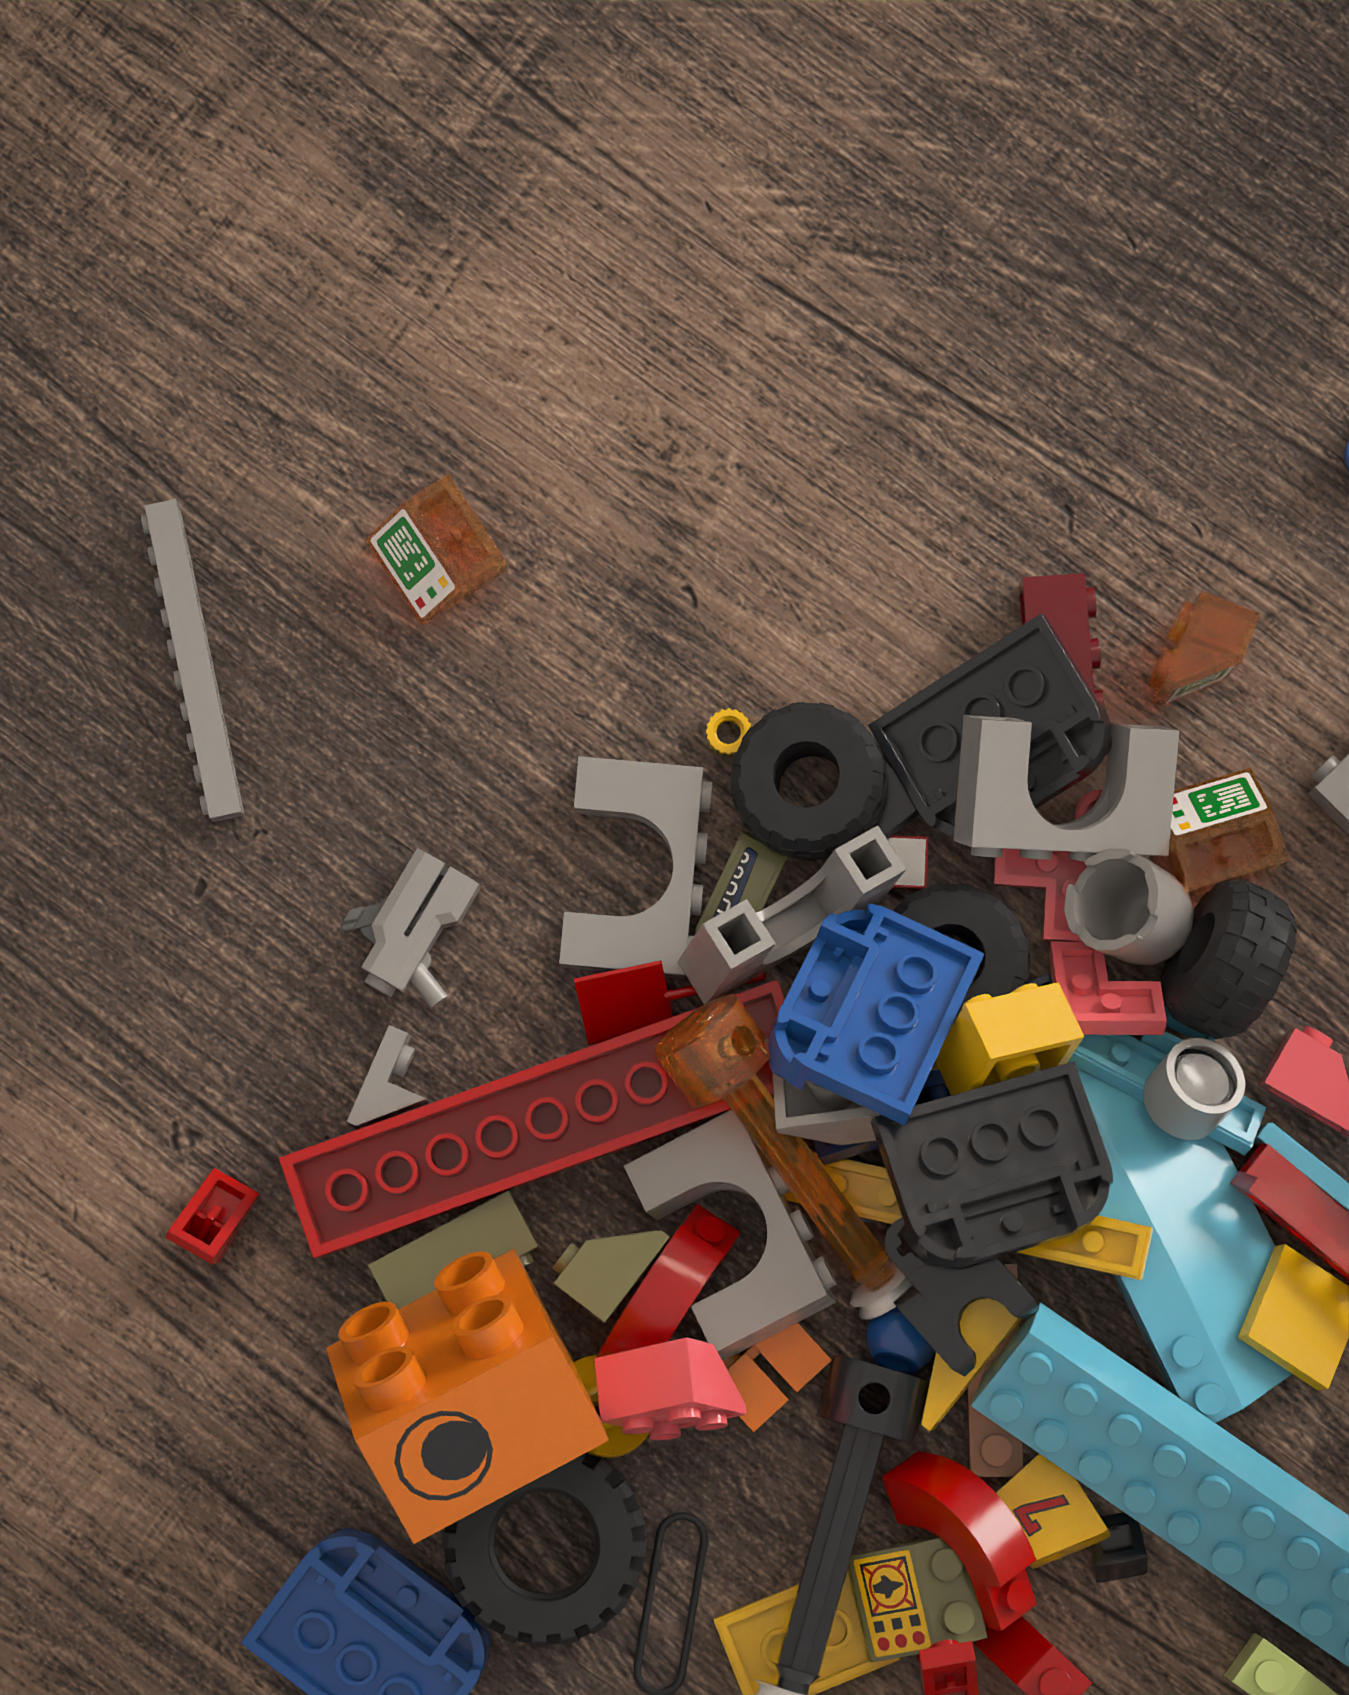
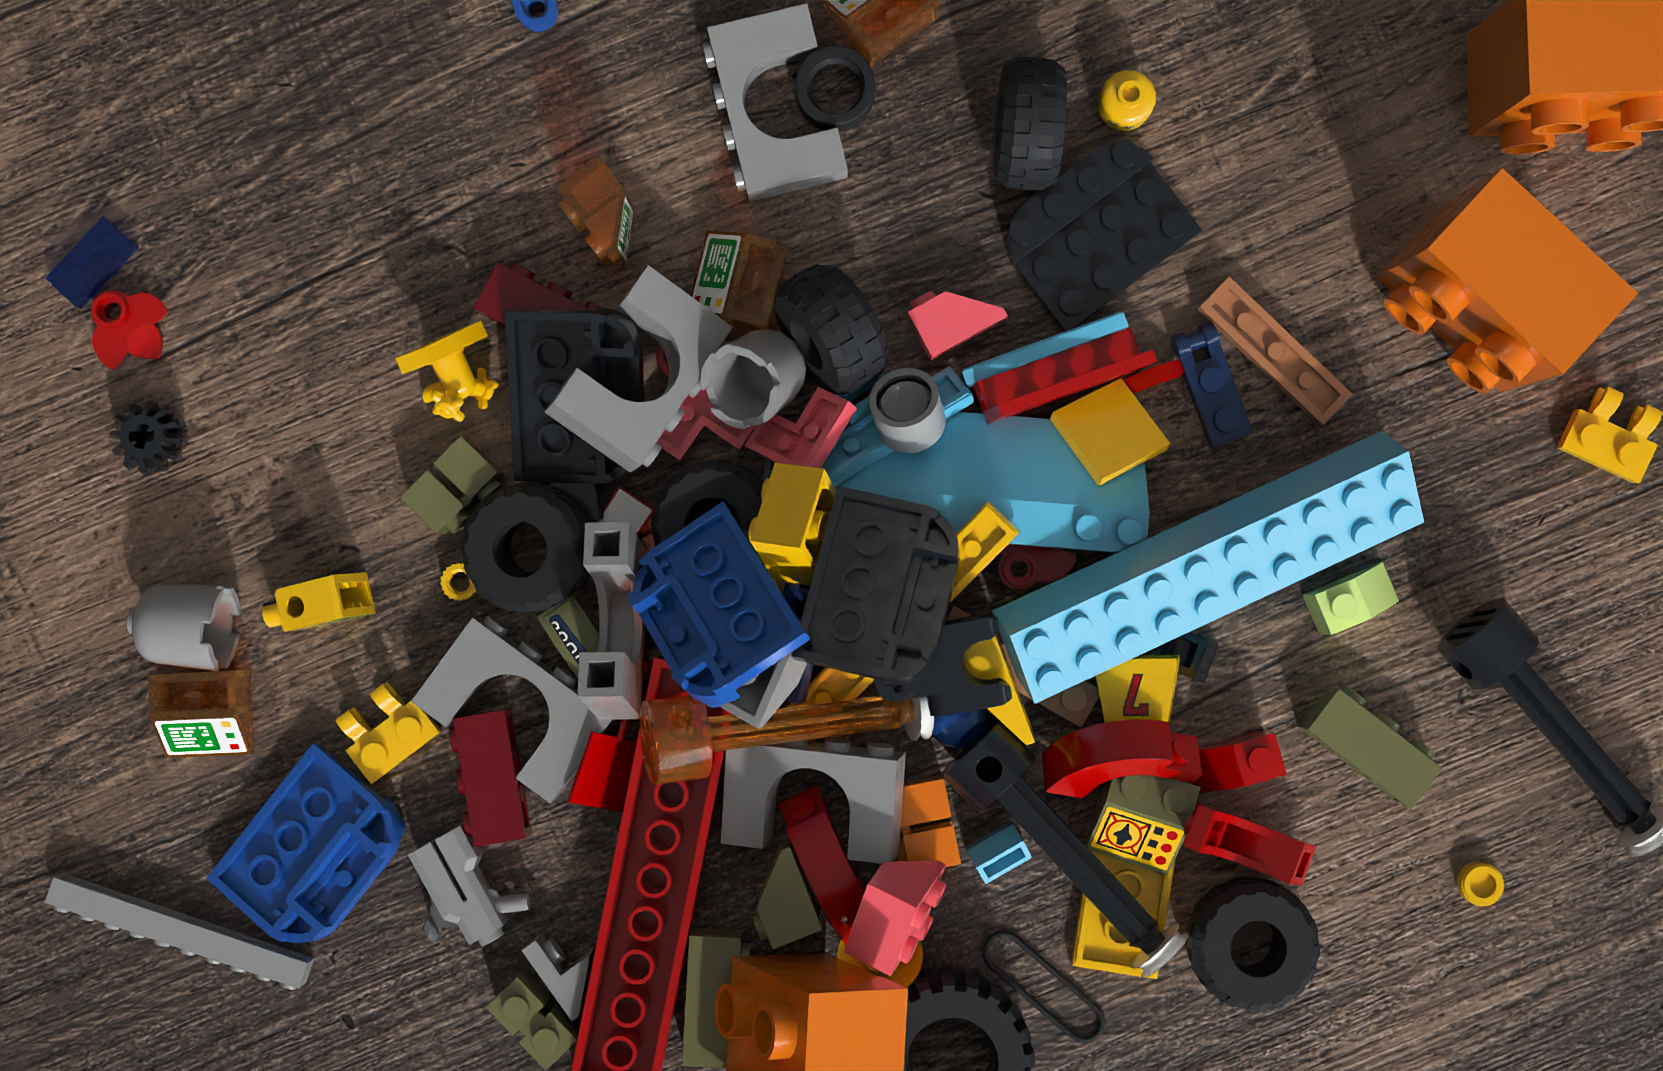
camera: 55 degrees left, 5 degrees up
none -> clear blue tile [45,216,139,309]
none -> red plate [91,290,168,370]
none -> black gear [108,401,188,474]
none -> light grey cylinder [127,583,241,671]
none -> blue plate [206,743,405,943]
none -> yellow torso [262,572,376,632]
none -> yellow plate [335,681,442,784]
none -> yellow piece [395,321,499,422]
none -> olive piece [400,436,504,534]
none -> dark red brick [449,707,532,847]
none -> olive piece [486,967,580,1071]
none -> medium azure piece [965,821,1032,884]
none -> red plate [997,545,1077,590]

